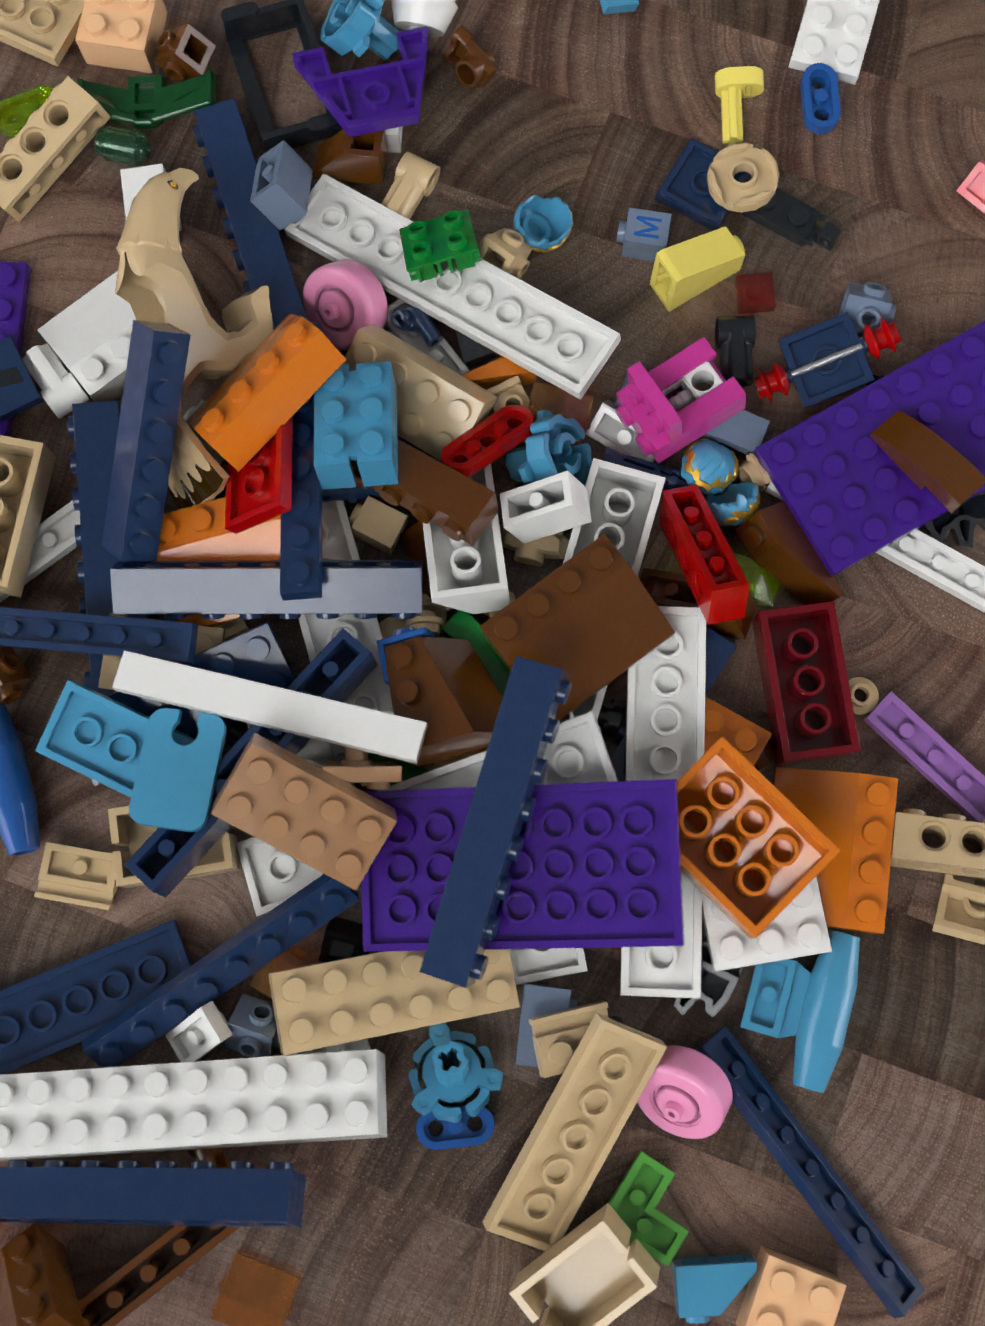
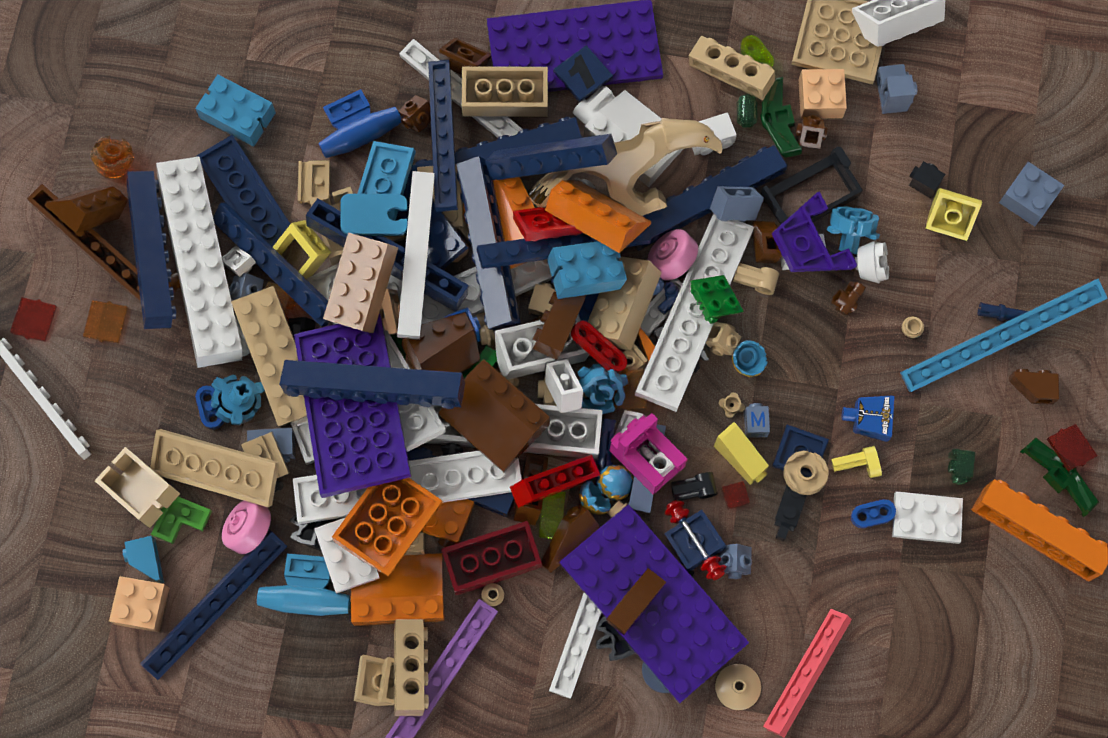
camera: 75 degrees right, 5 degrees down
none -> light yellow window [273,220,331,280]
none -> tan plate [719,392,745,418]
none -> blue torso [842,396,894,442]

